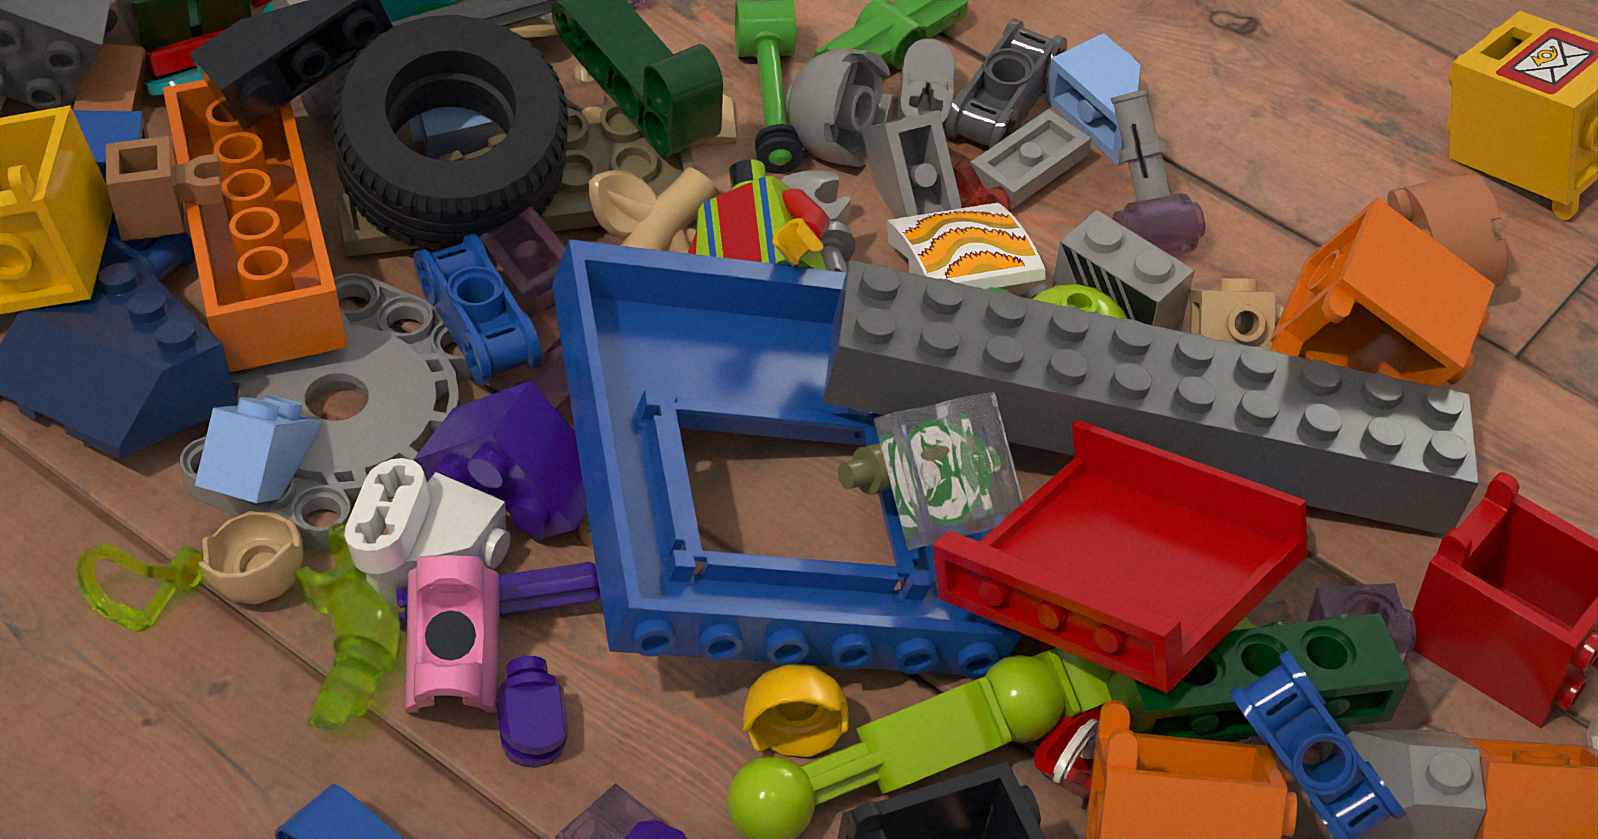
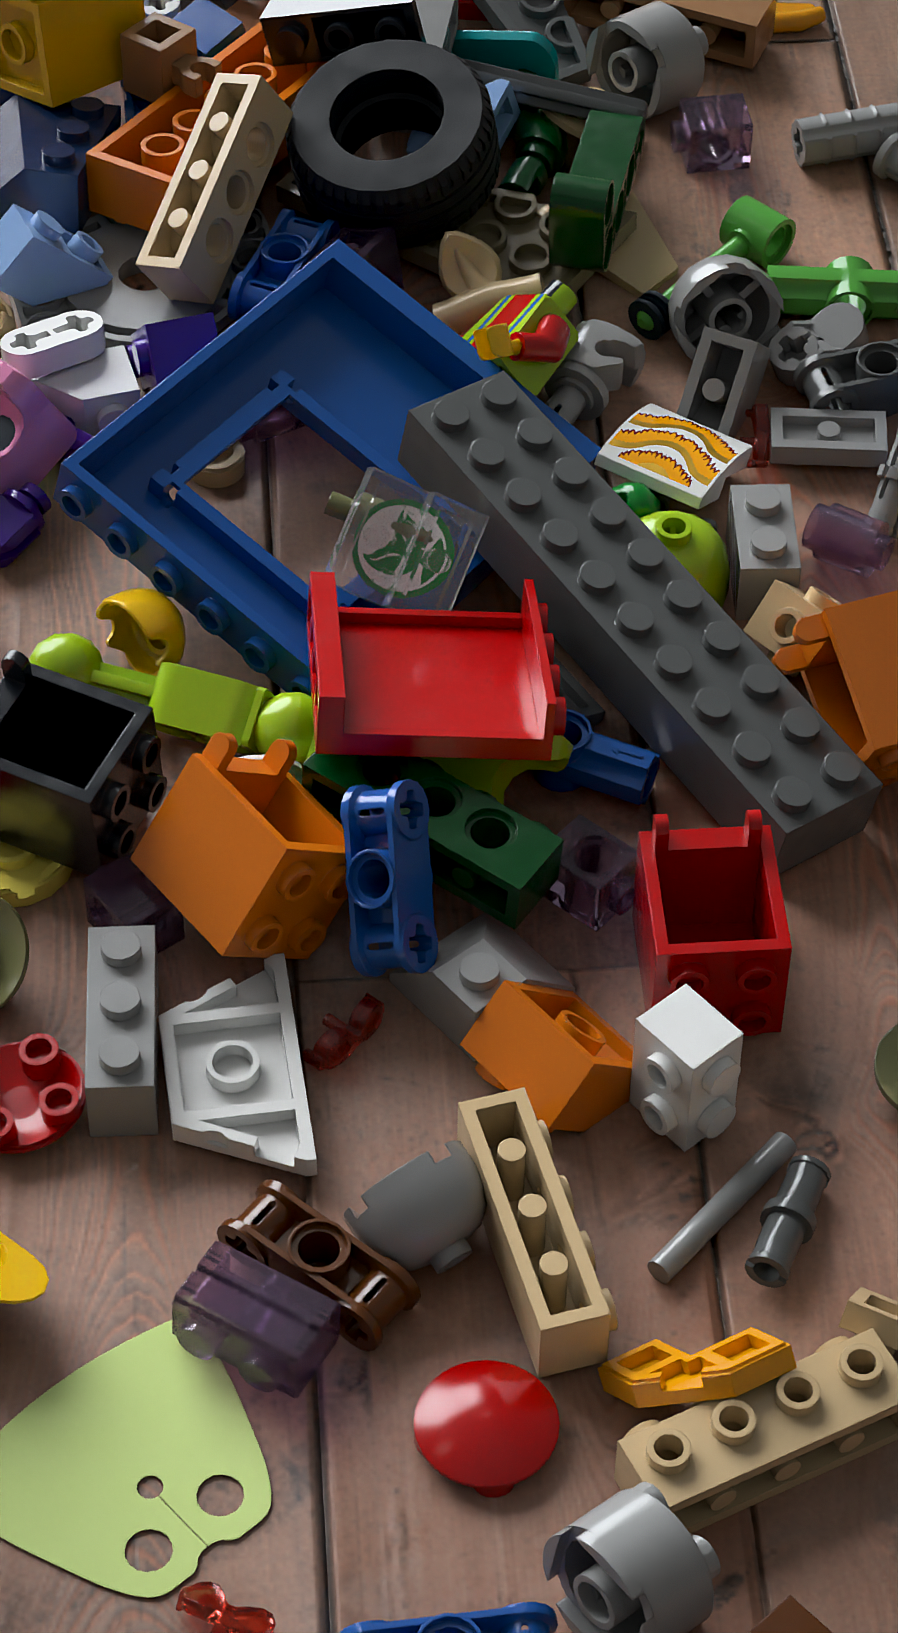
camera: 50 degrees right, 0 degrees up
none -> tan brick [135,73,294,304]

